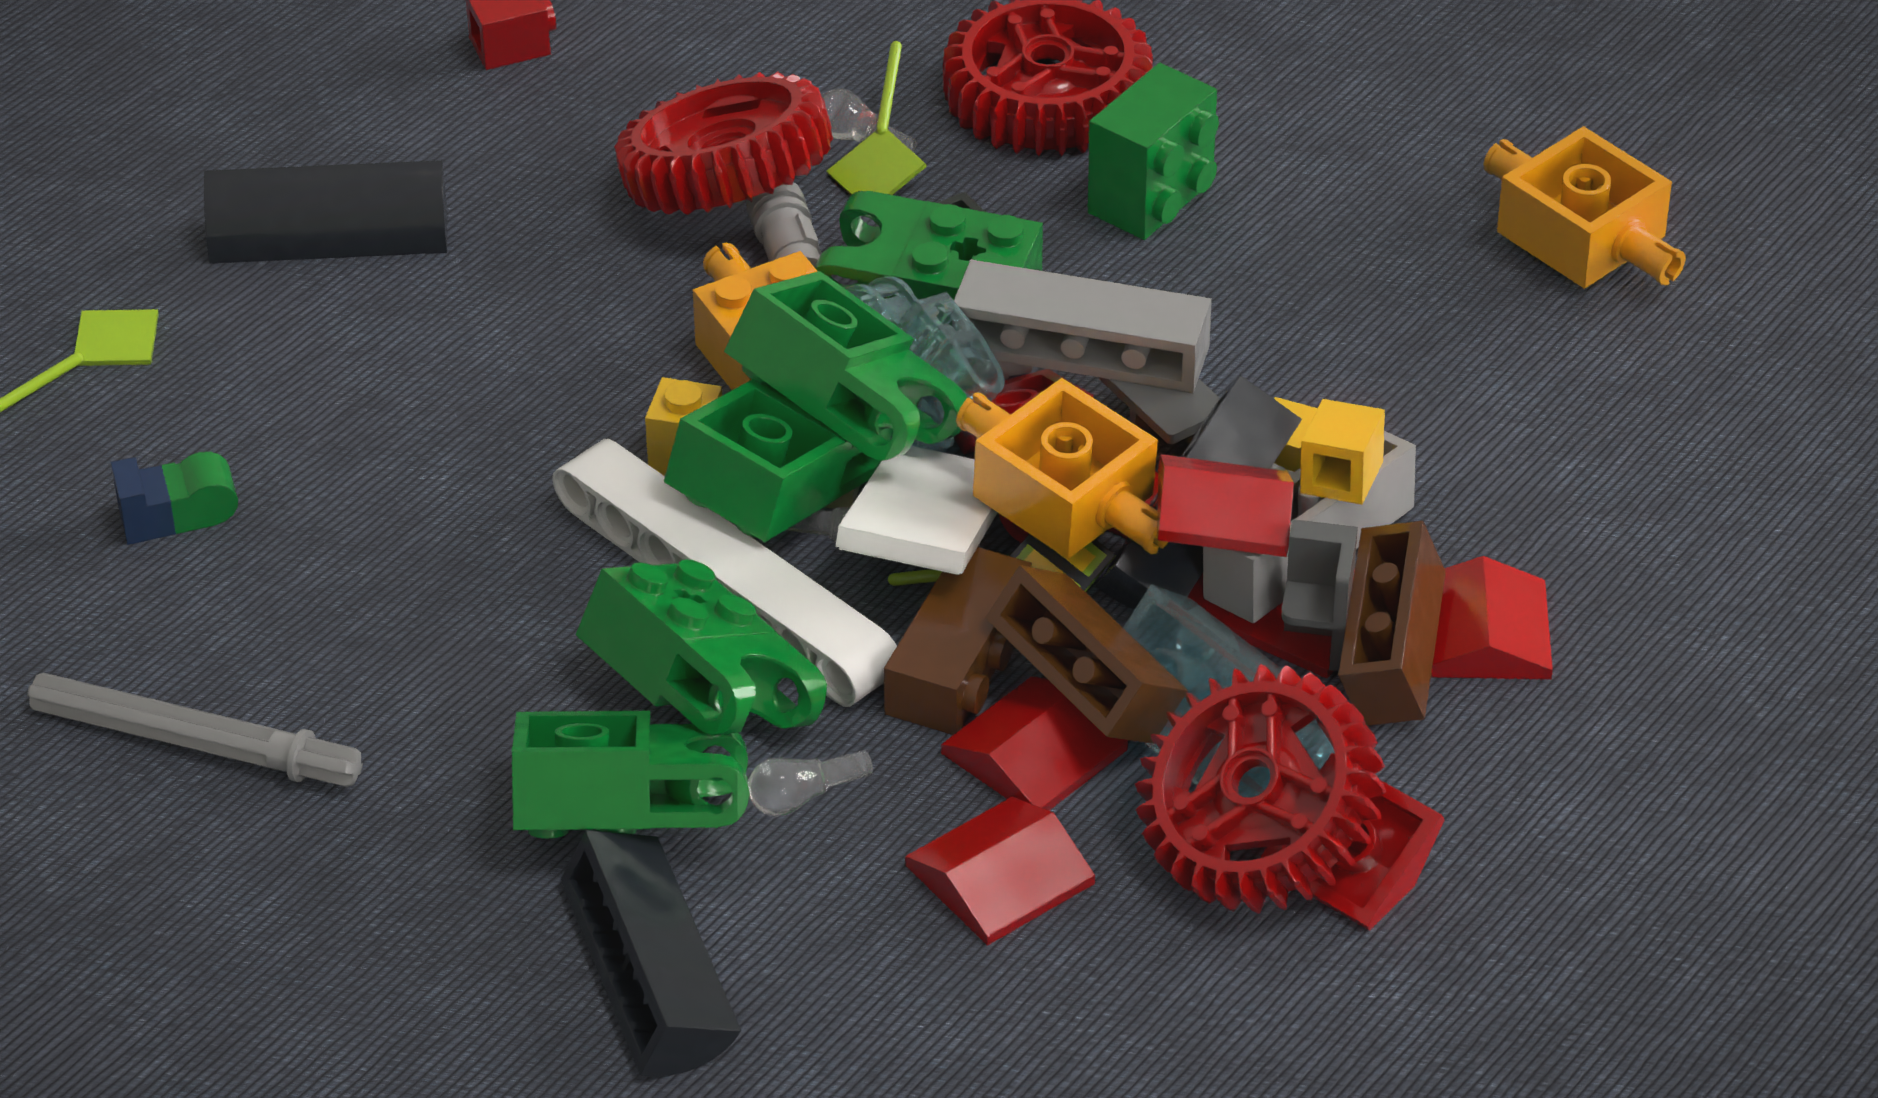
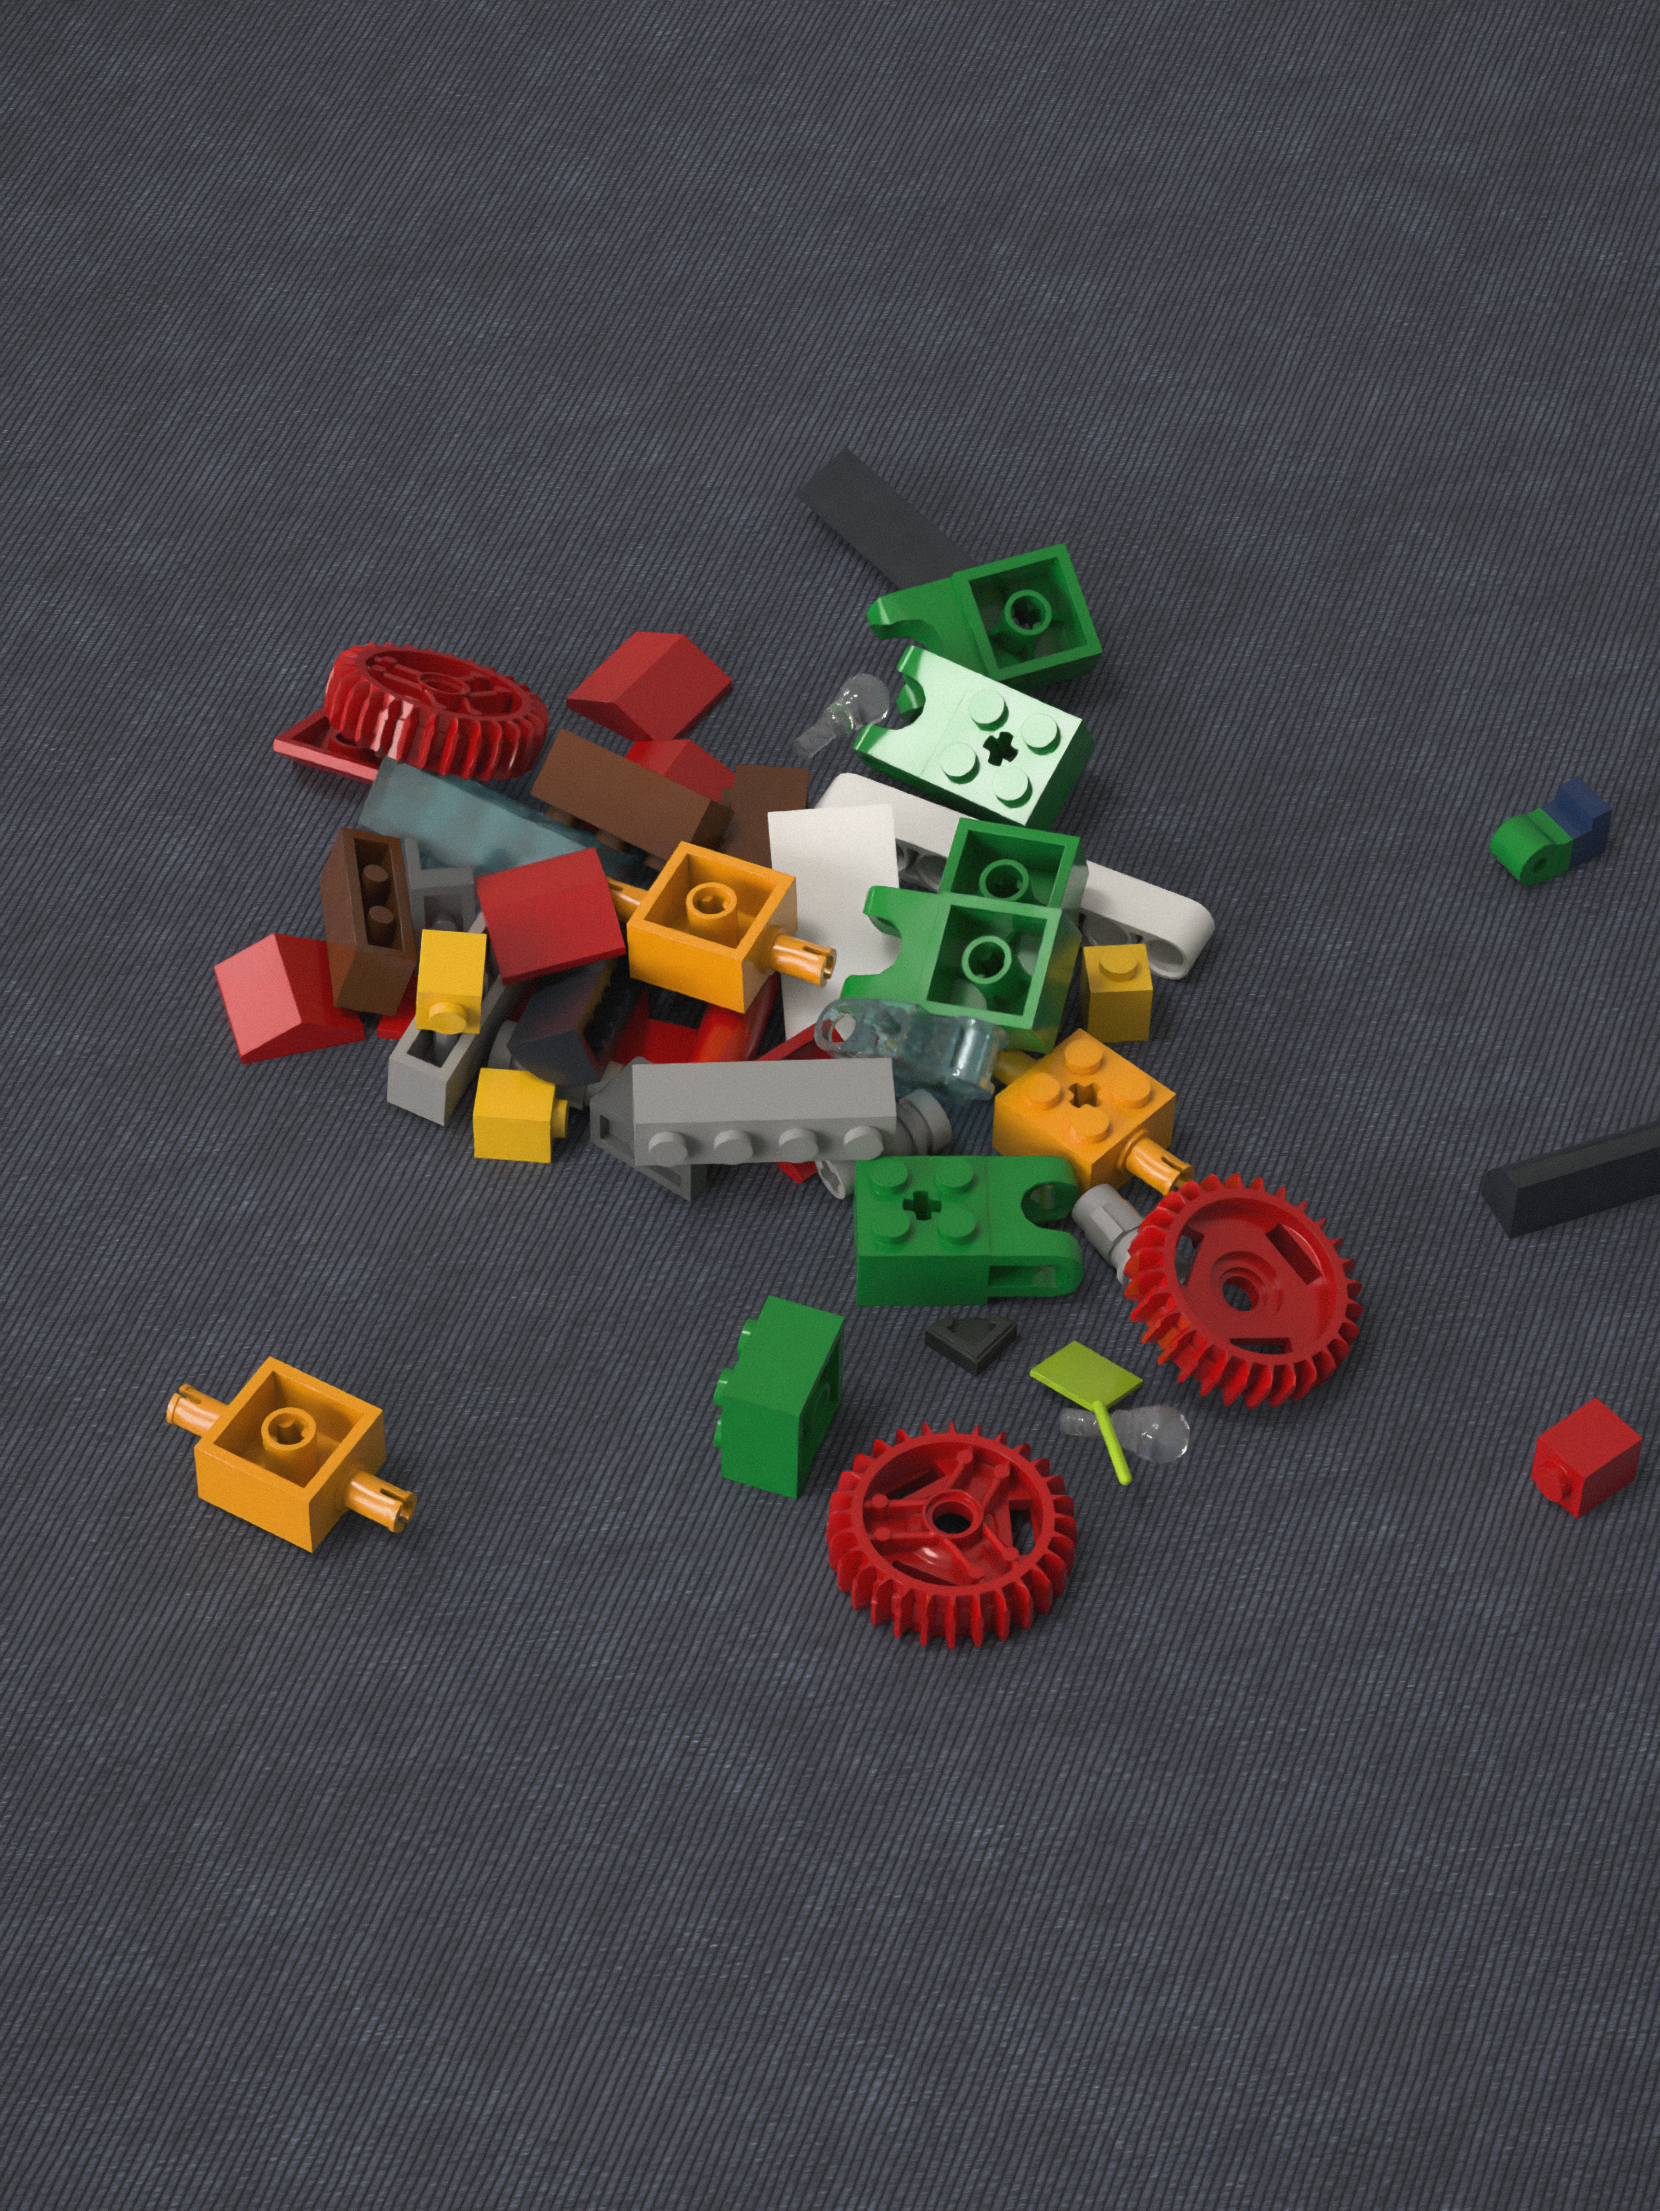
camera: 160 degrees right, 5 degrees up
light grey axle [27,673,363,787] -> none

